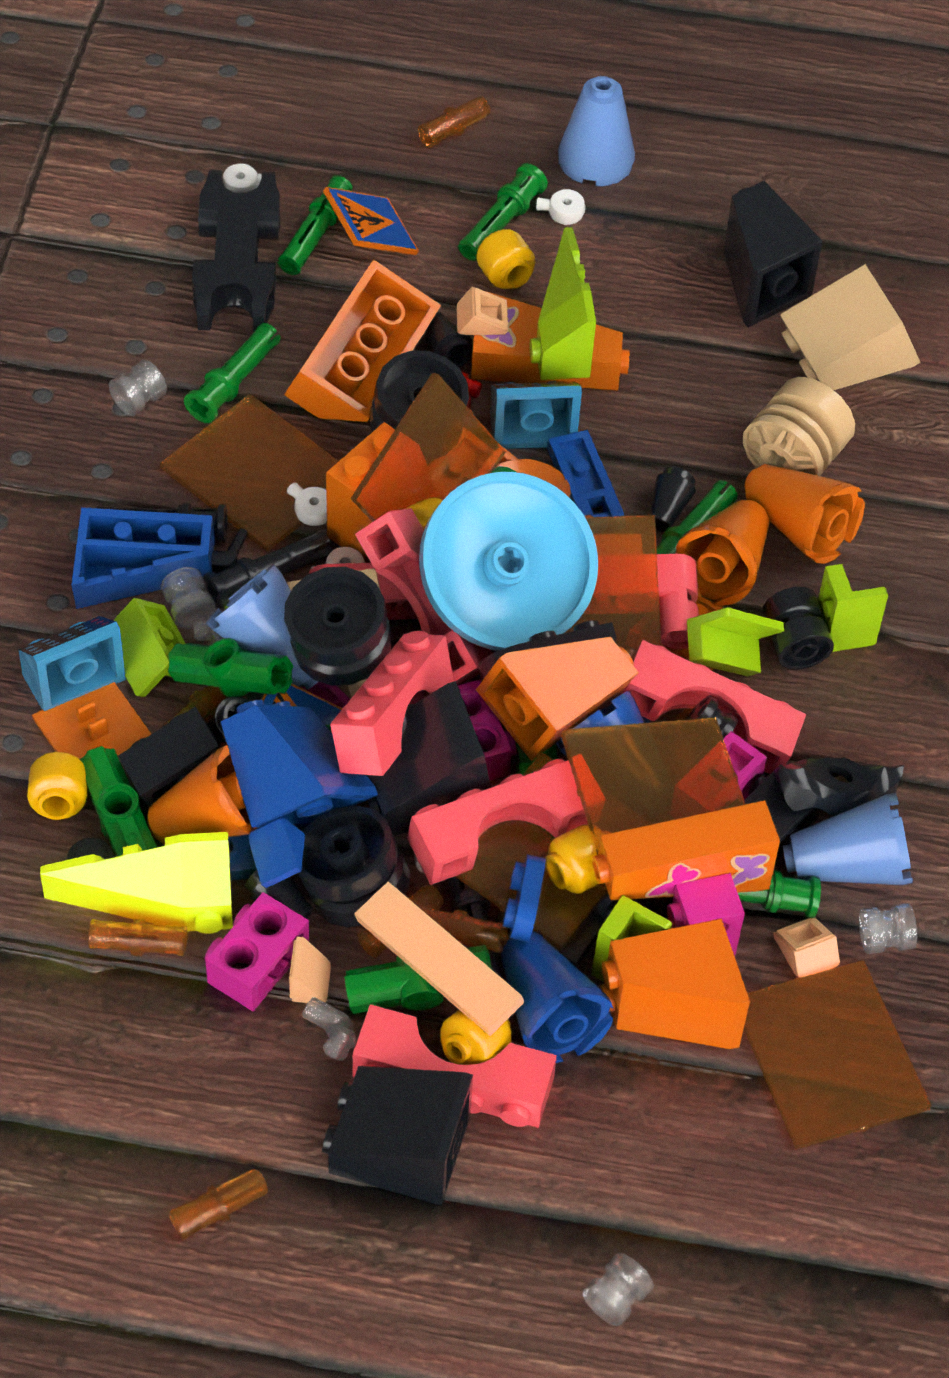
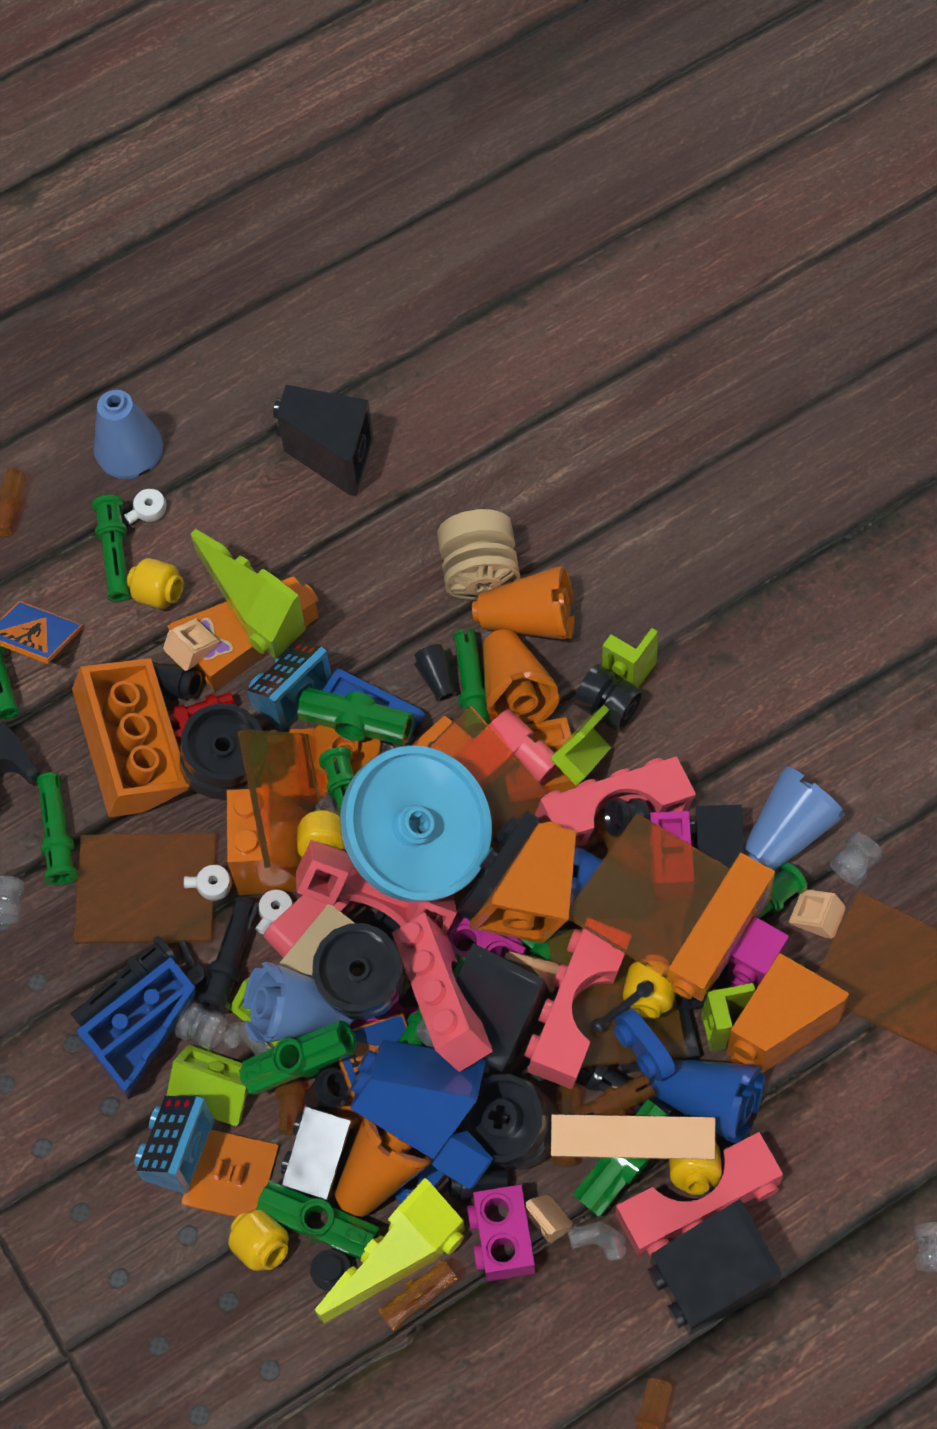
camera: 35 degrees left, 10 degrees up
black piece [772,757,904,816] -> none
tan slope [780,264,921,390] -> none
none -> green piece [297,687,414,746]
none -> light nougat slope [505,951,560,993]
none -> black hinge [591,980,654,1034]

